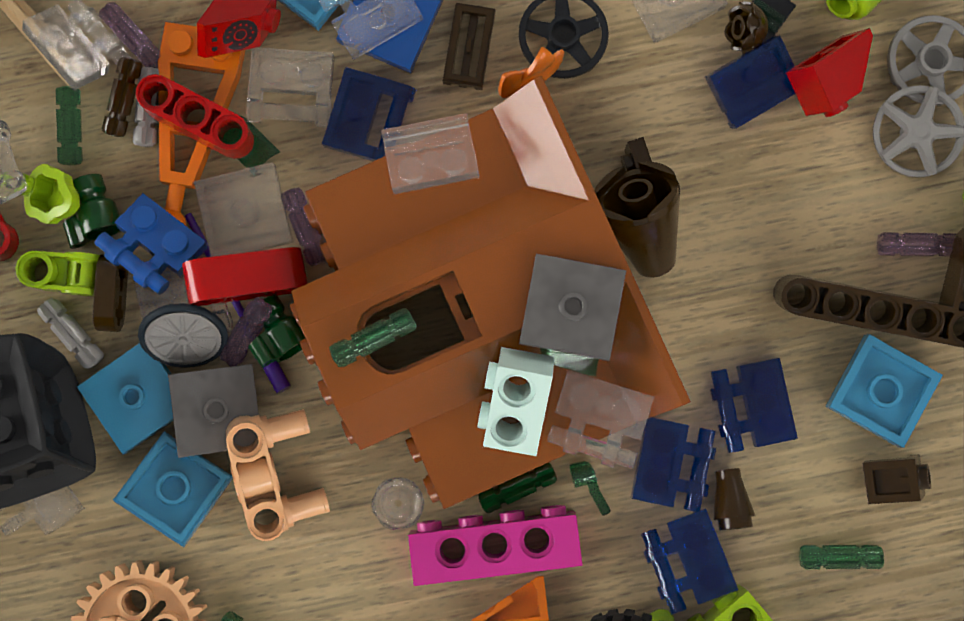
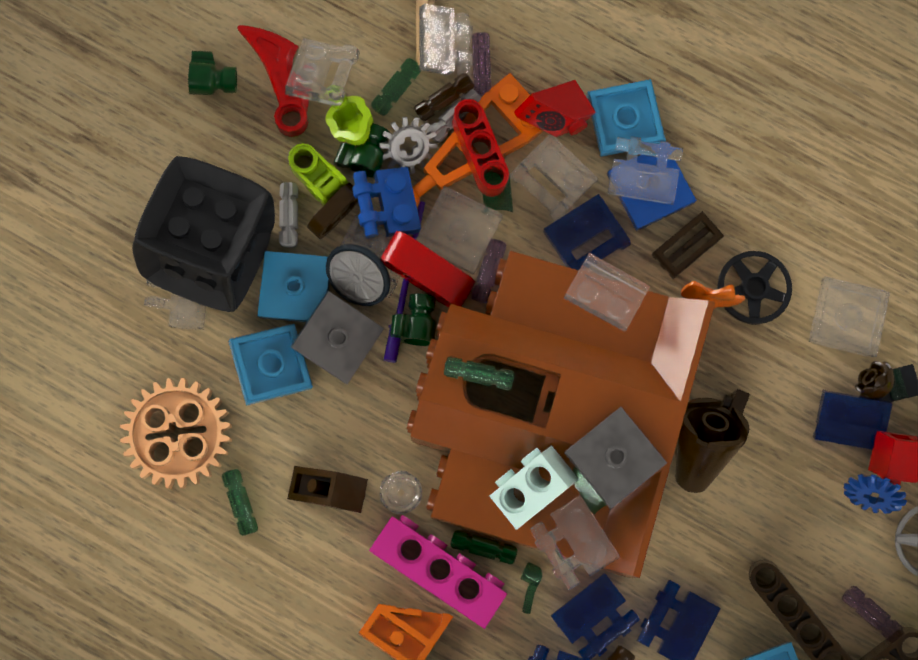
camera: 30 degrees right, 5 degrees down
axle [220,297,272,367] -> none
light nougat piece [226,409,330,541] -> none
none -> dark brown slope [287,466,368,513]
none -> light grey gear [379,117,438,174]
none -> blue gear [844,474,907,514]

